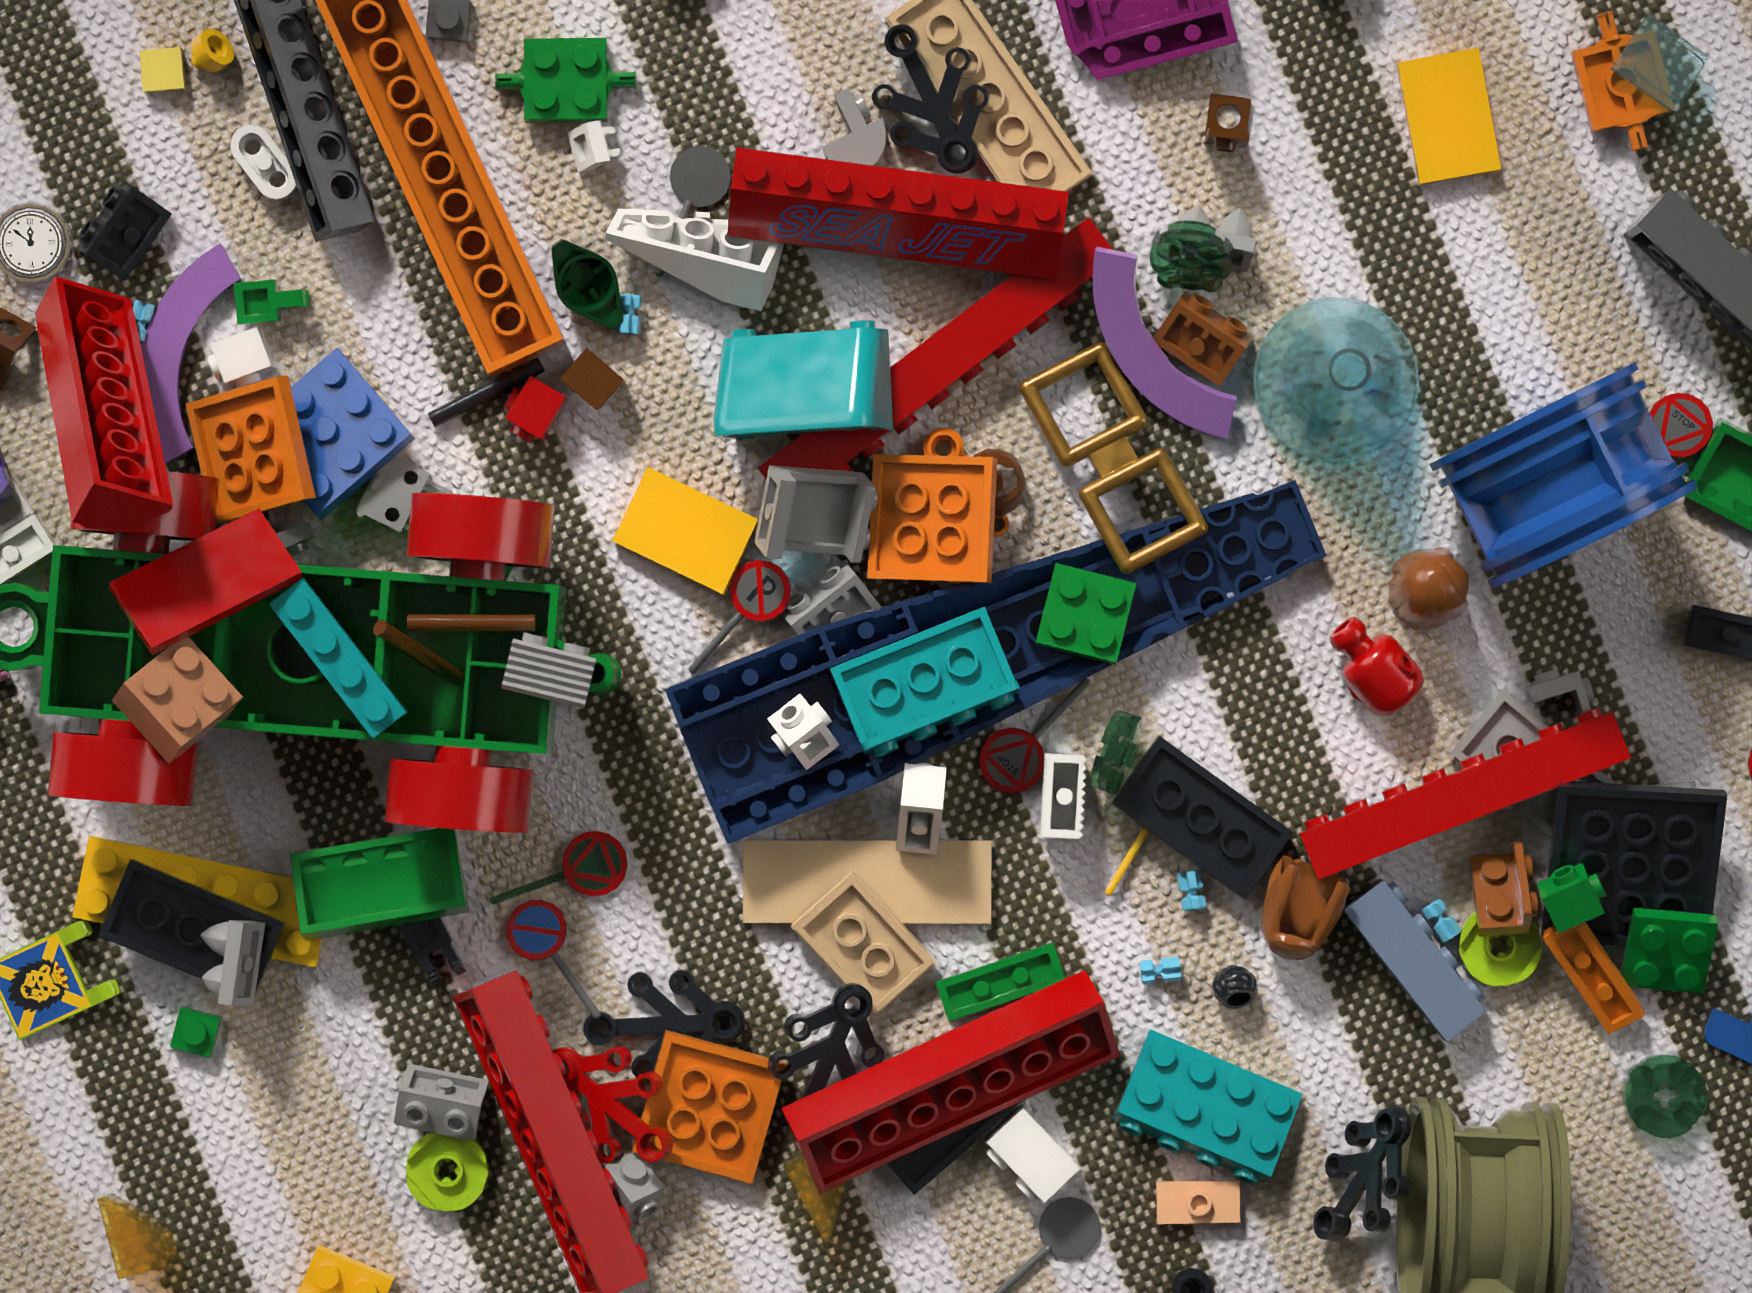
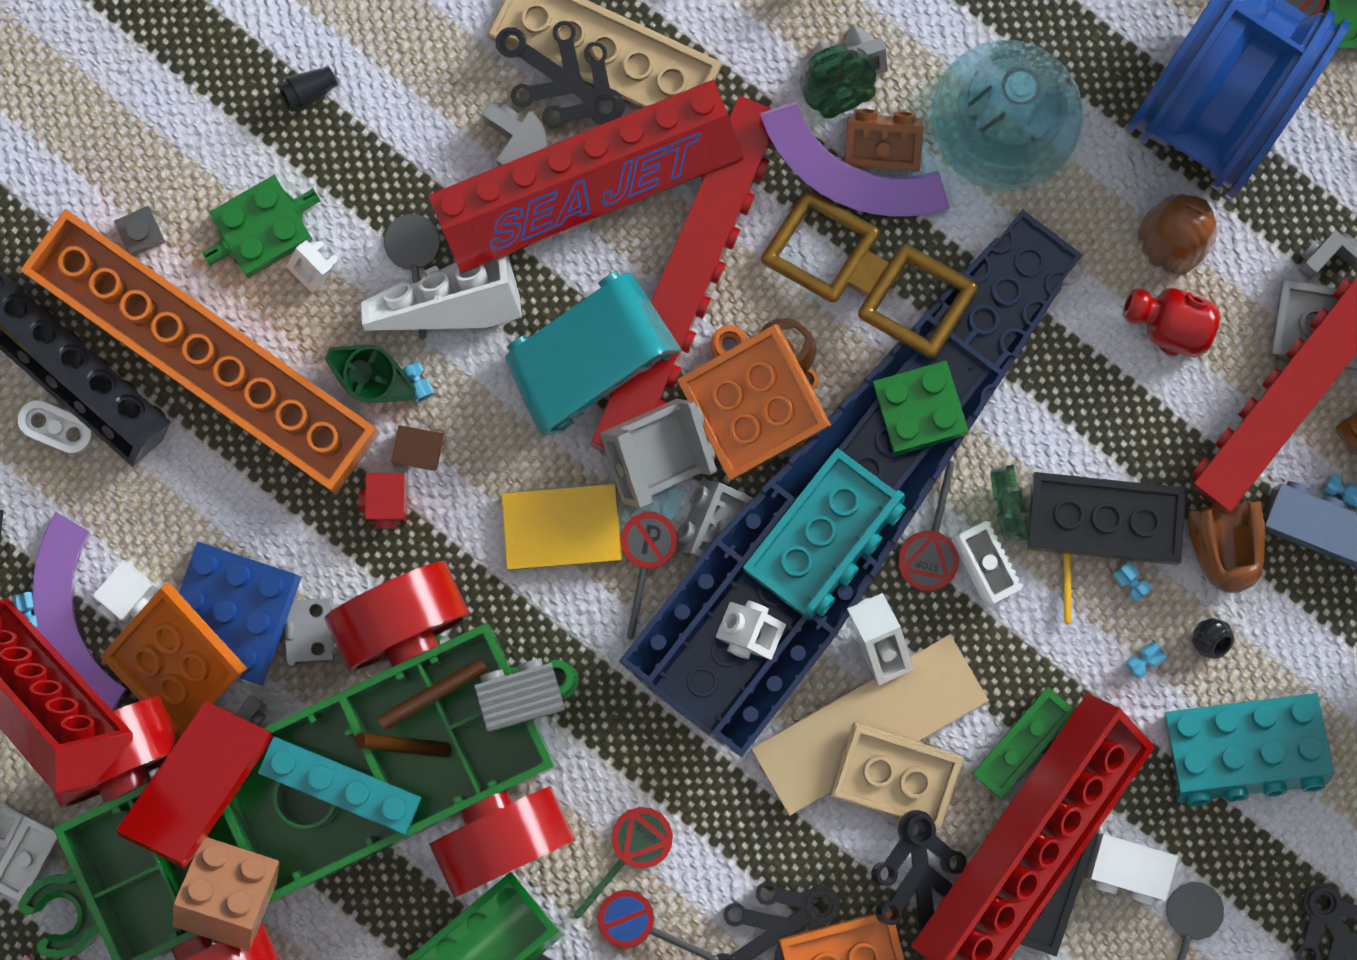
camera: 35 degrees left, 5 degrees down
green plate [234,279,310,325] -> none
black bar [428,357,545,427] -> none
light nougat plate [1156,1180,1241,1224] -> none

